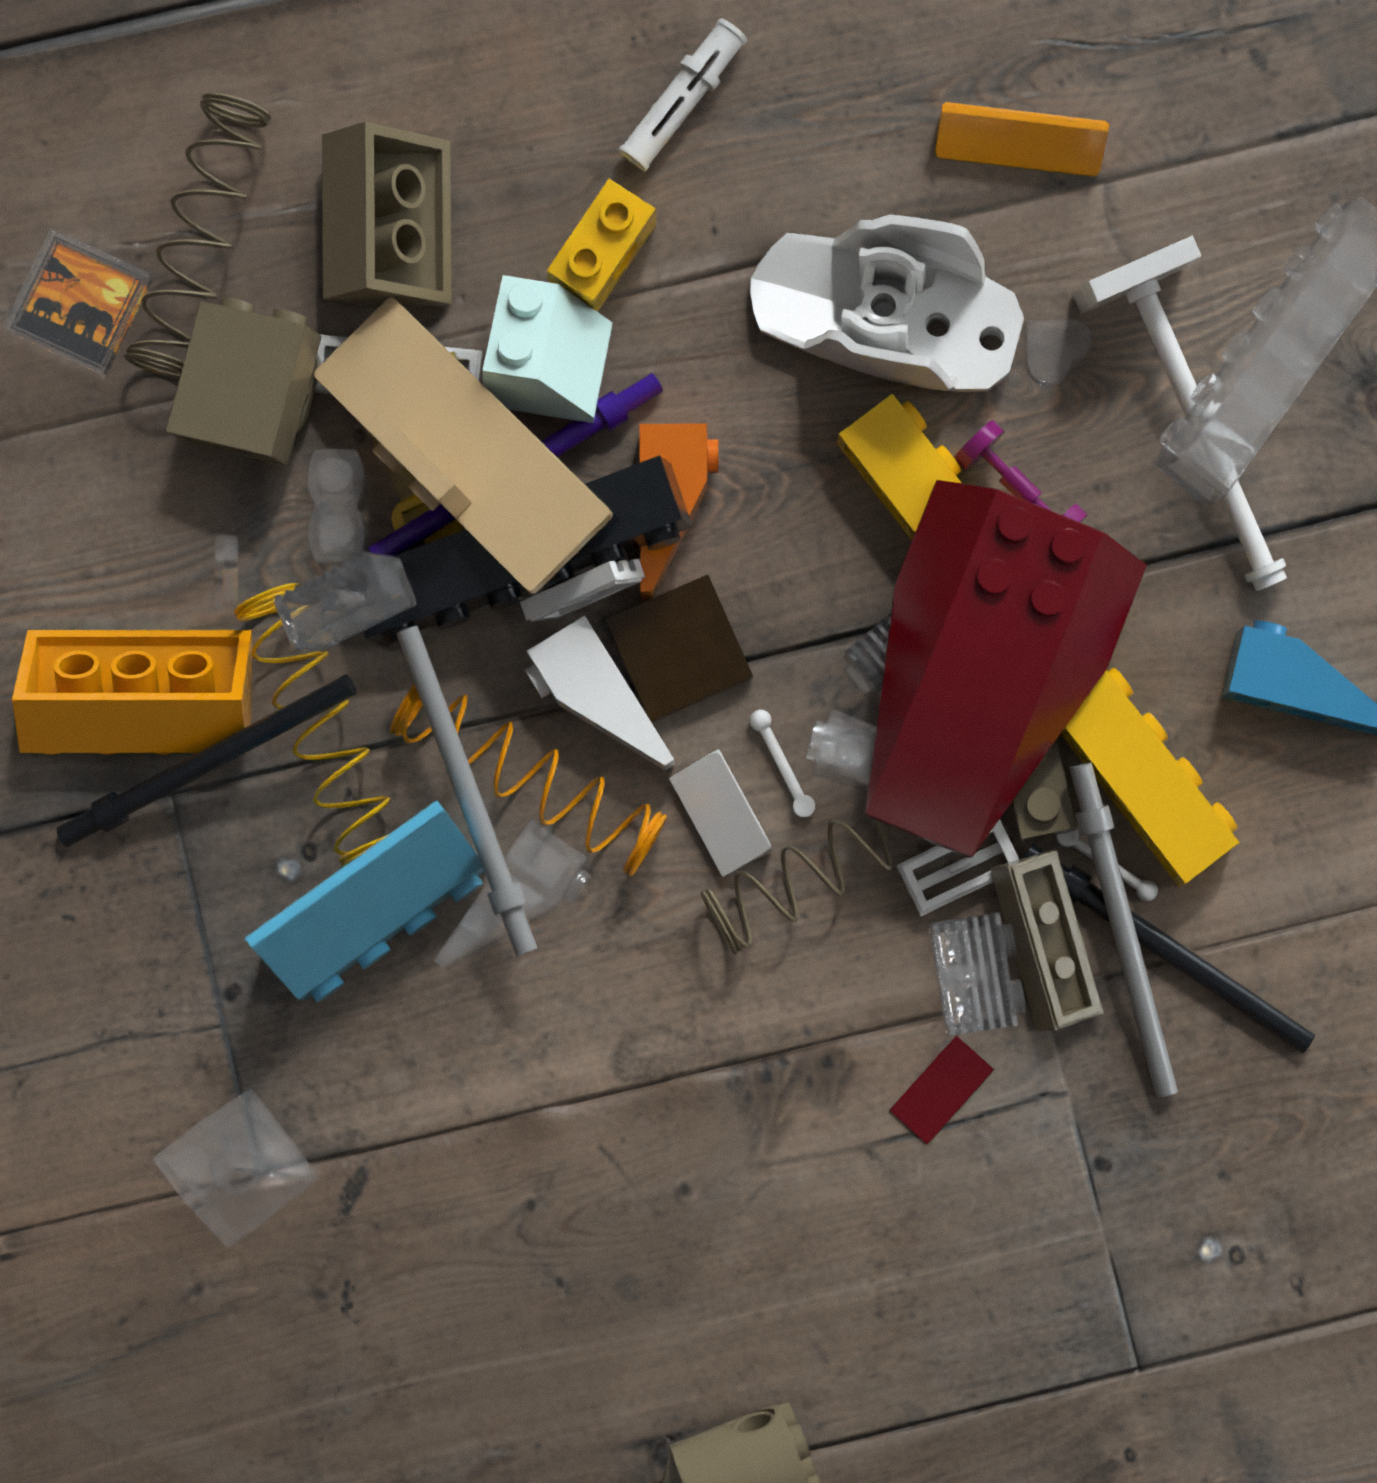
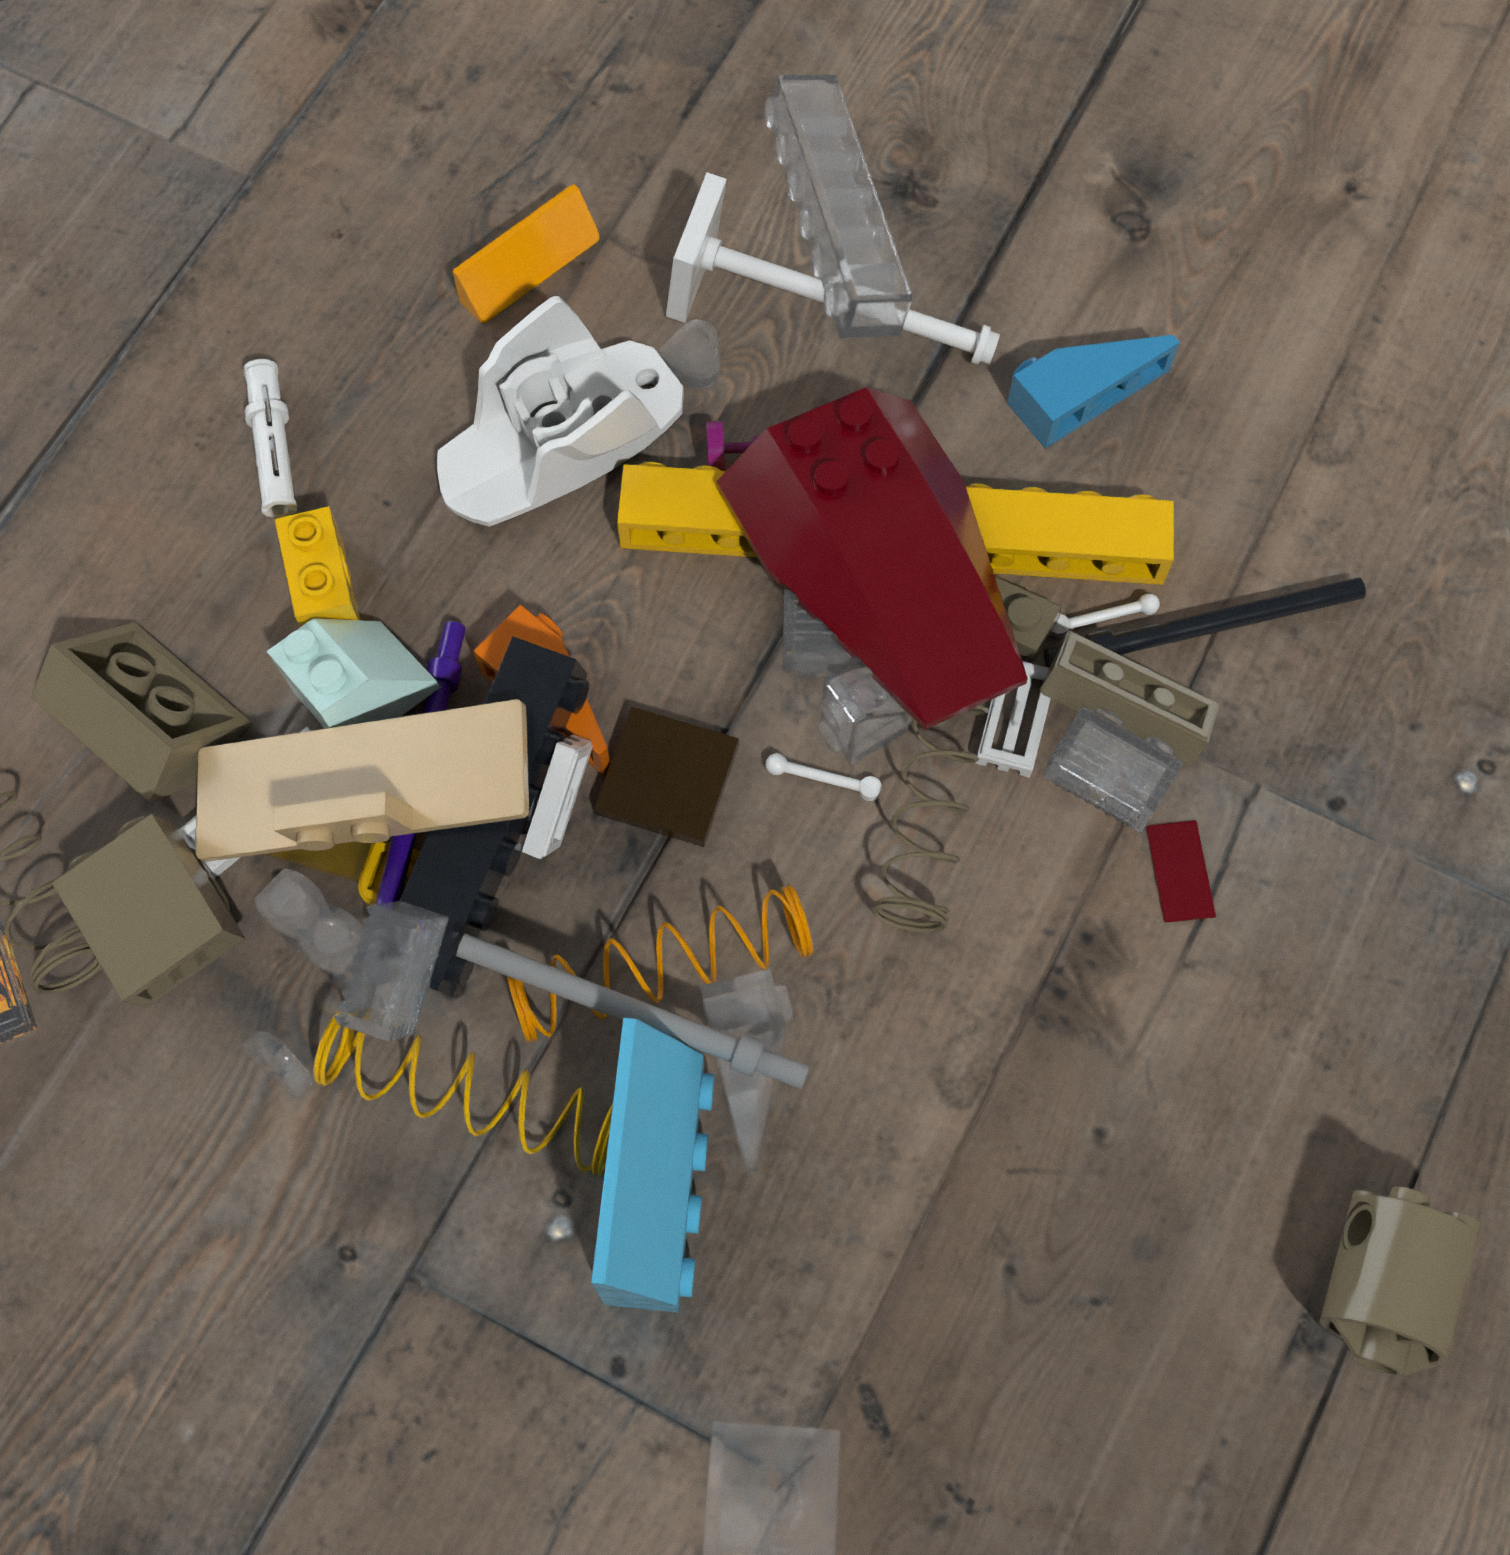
camera: 50 degrees left, 15 degrees down
light orange slope [12,630,253,755] -> none
black bar [57,674,357,847] -> none
white slope [524,615,675,771] -> none
white slope [669,749,773,878] -> none
light grey bar [1070,762,1178,1098] -> none

